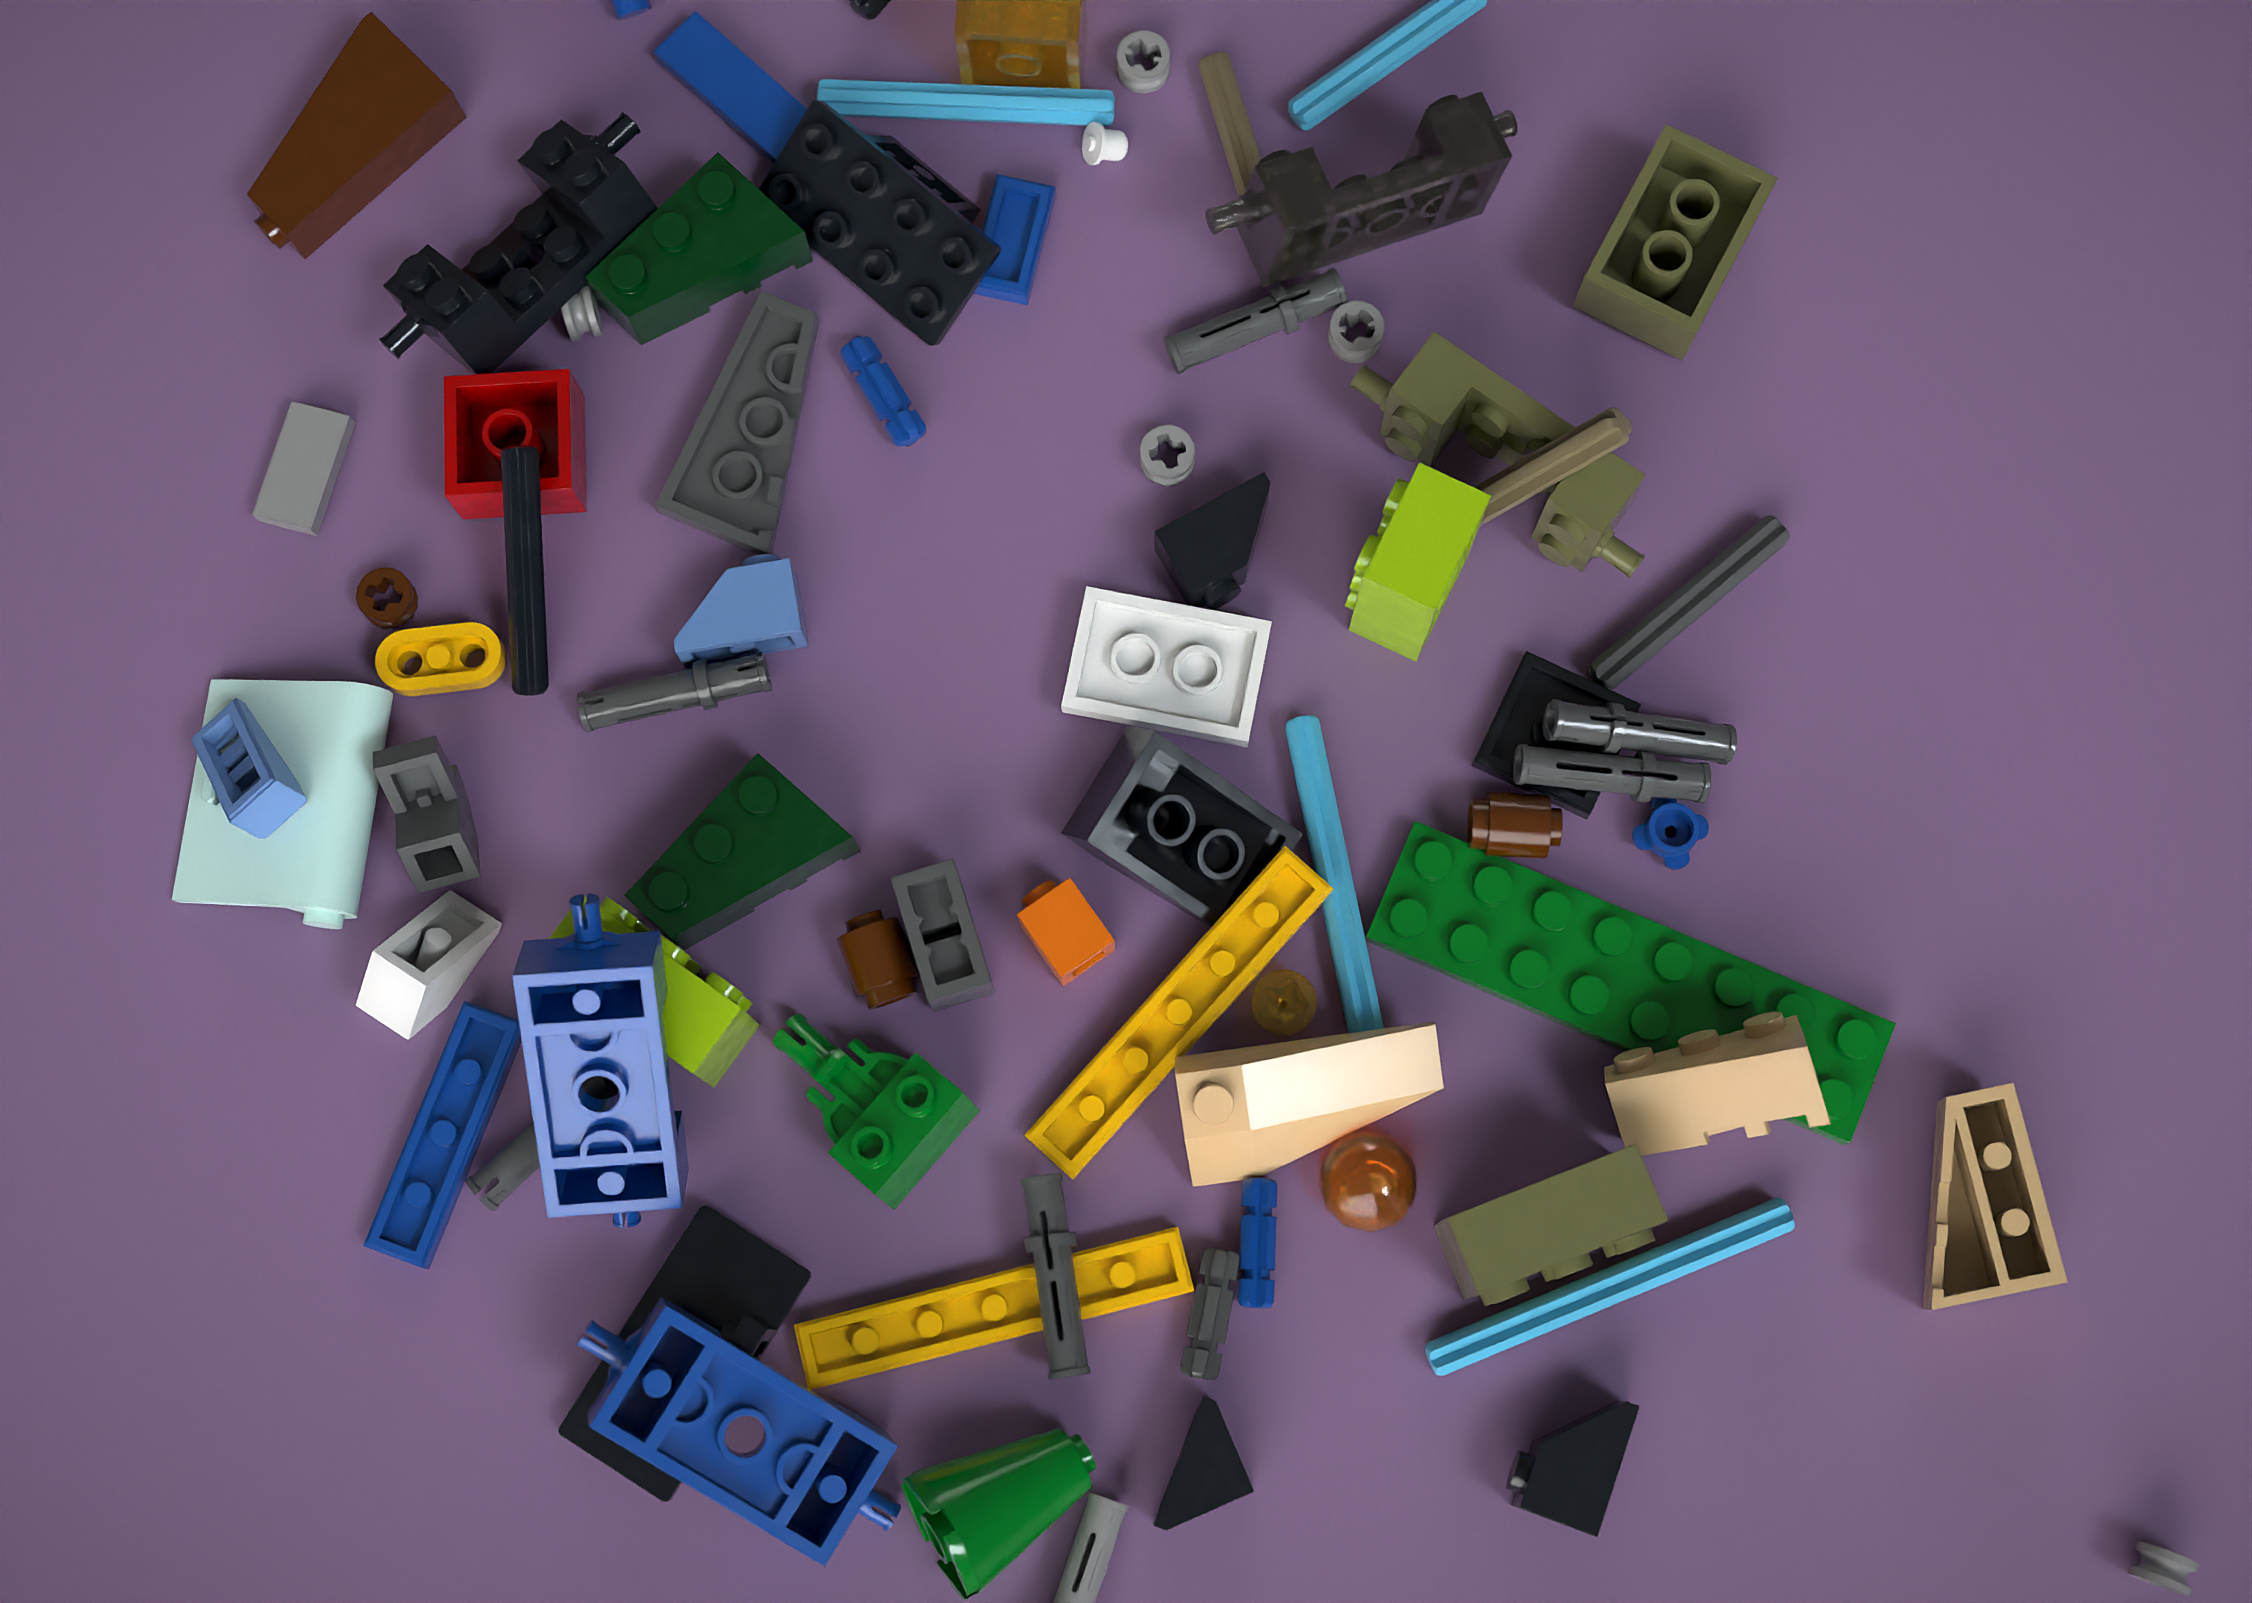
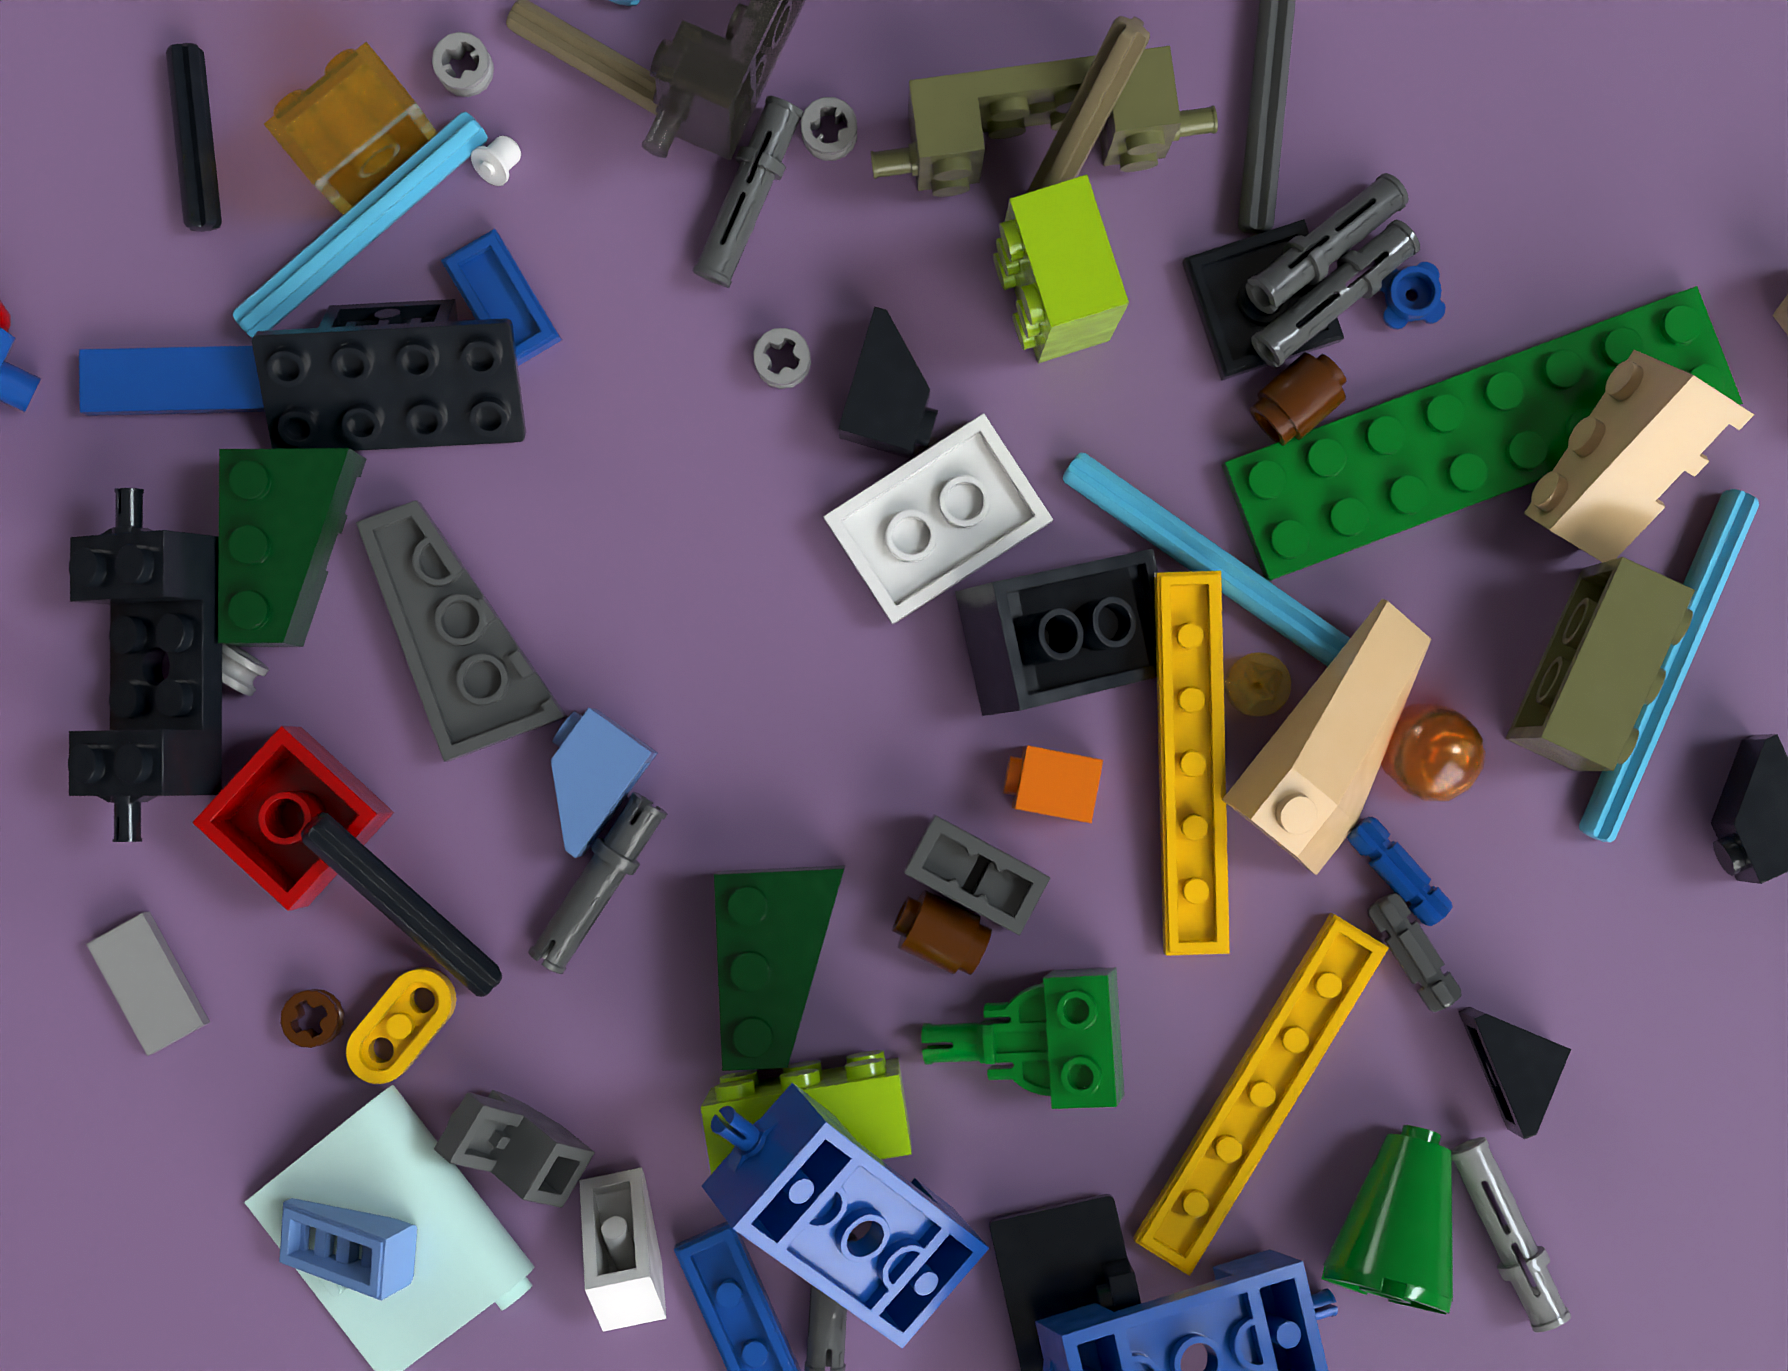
camera: 50 degrees left, 10 degrees up
blue axle [840,335,926,447] -> none
dark grey pin [1021,1173,1091,1380] -> none

